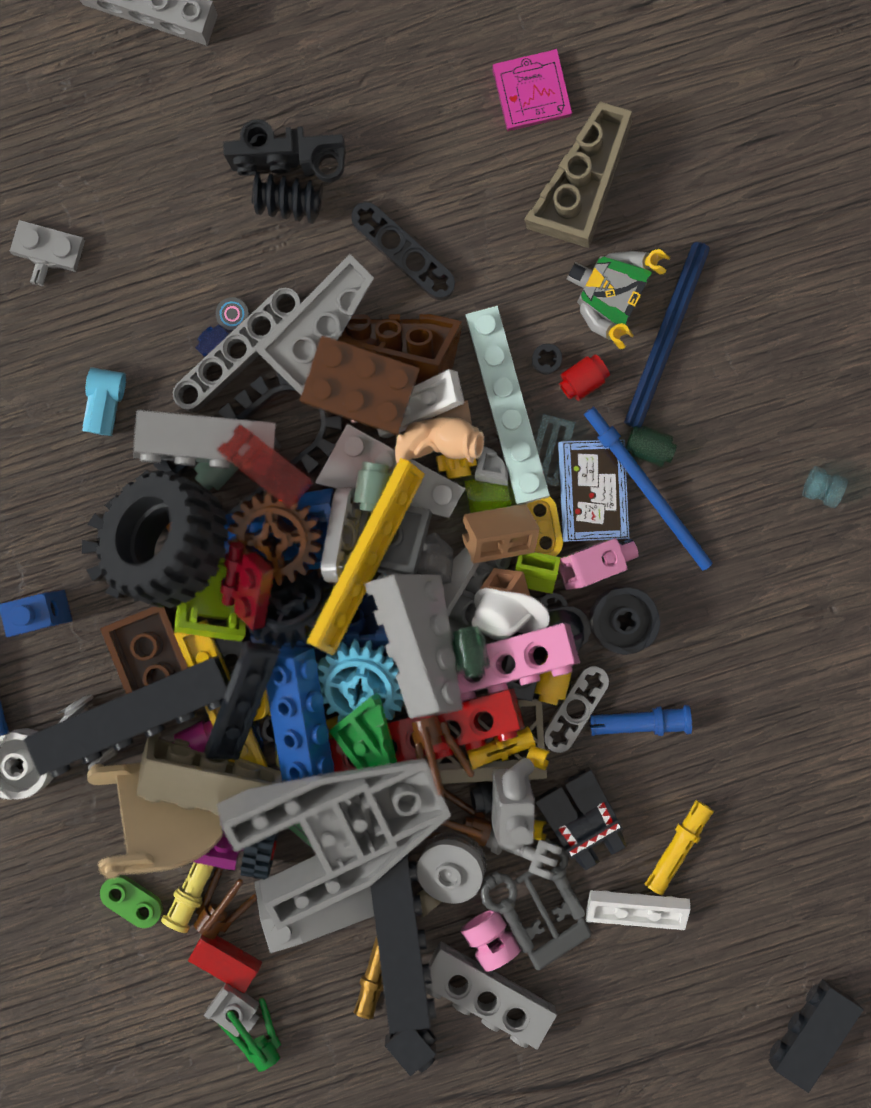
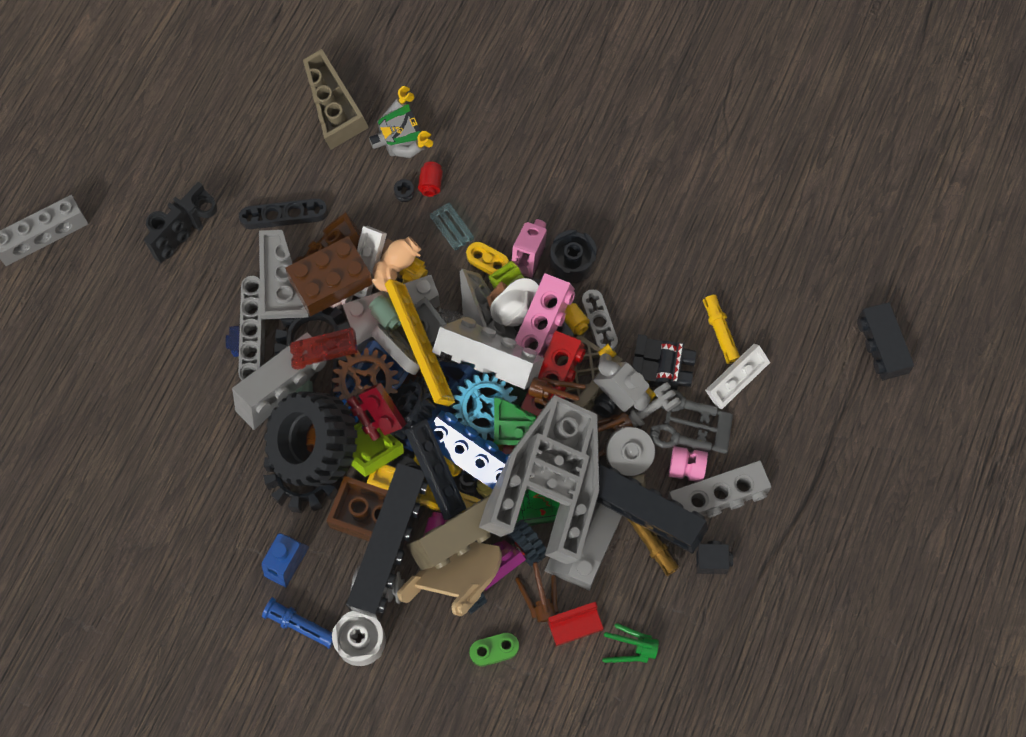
camera: 55 degrees left, 20 degrees down
light grey plate [10,220,85,286] -> none
medium azure piece [82,367,126,436] -> none
light yellow pin [161,863,214,933] -> none
light grey brick [204,983,259,1037] -> none
dark grey tile [216,297,250,332] -> none
black piece [251,171,323,224] -> none
clear green brick [451,626,491,679] -> none
medium nougat hinge [462,504,540,564] -> none
clear neon green piece [464,479,511,513] -> none
light aqua plate [466,306,550,505] -> none
yellow pin [466,727,536,770] -> none
light grey tile [475,447,508,486] -> none
dark pink tile [492,49,572,132] -> none
tile [558,440,629,542] -> none
blue bar [584,406,713,571] -> none
blue pin [590,705,692,736] -> none
dark blue axle [624,242,710,429] -> none
clear green brick [626,425,677,467] -> none
clear light blue wheel [802,466,848,509] -> none

